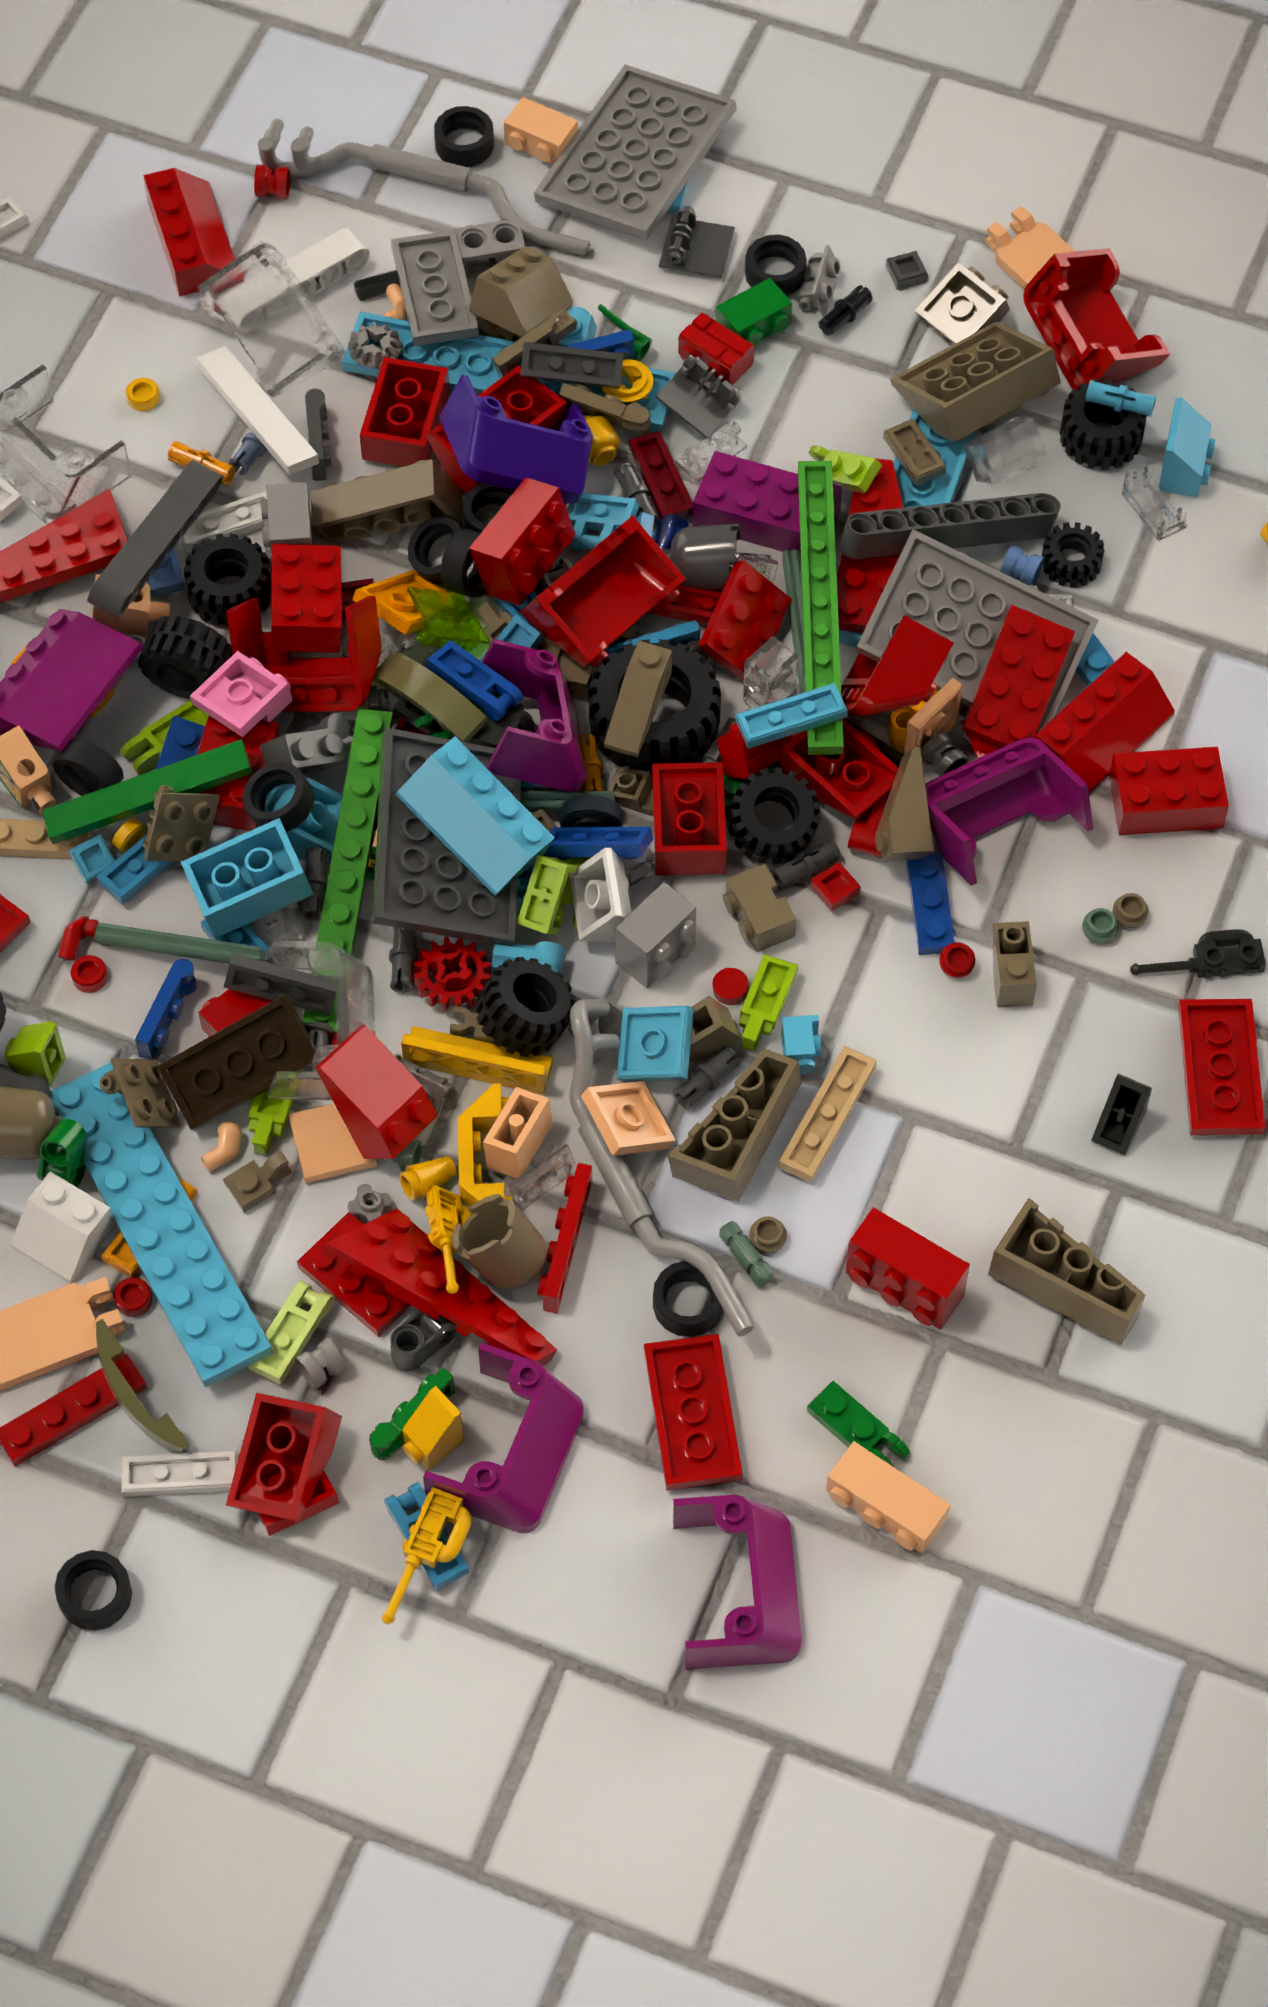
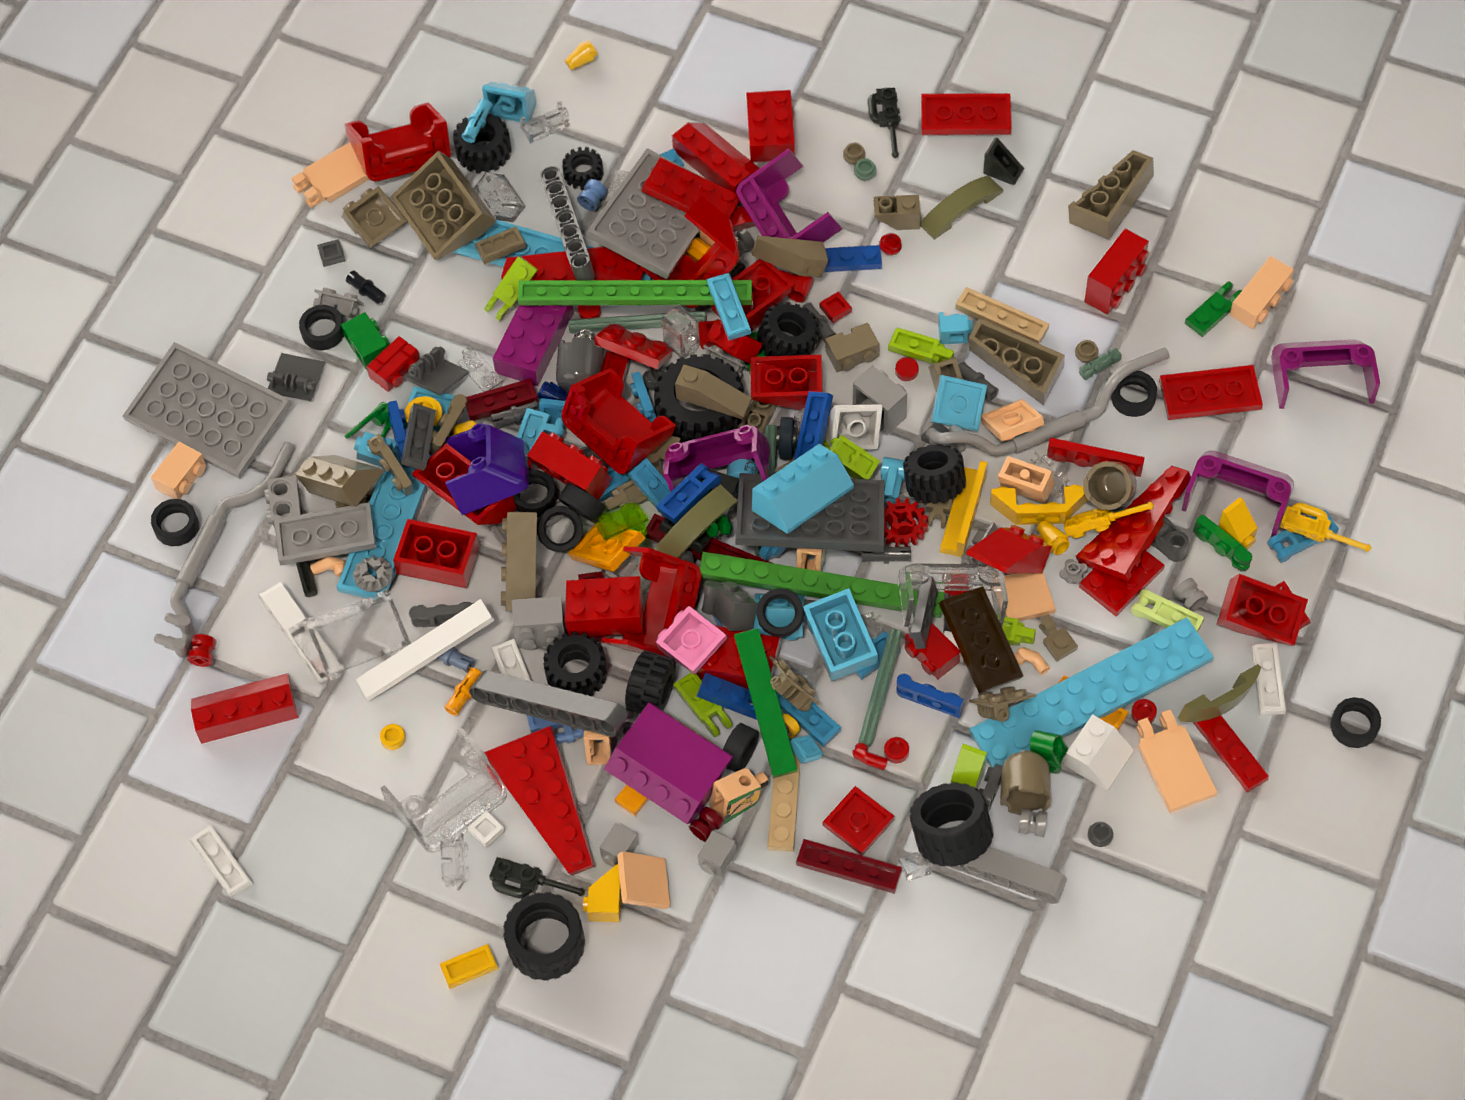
camera: 85 degrees left, 0 degrees up
none -> olive slope [920,176,1003,240]

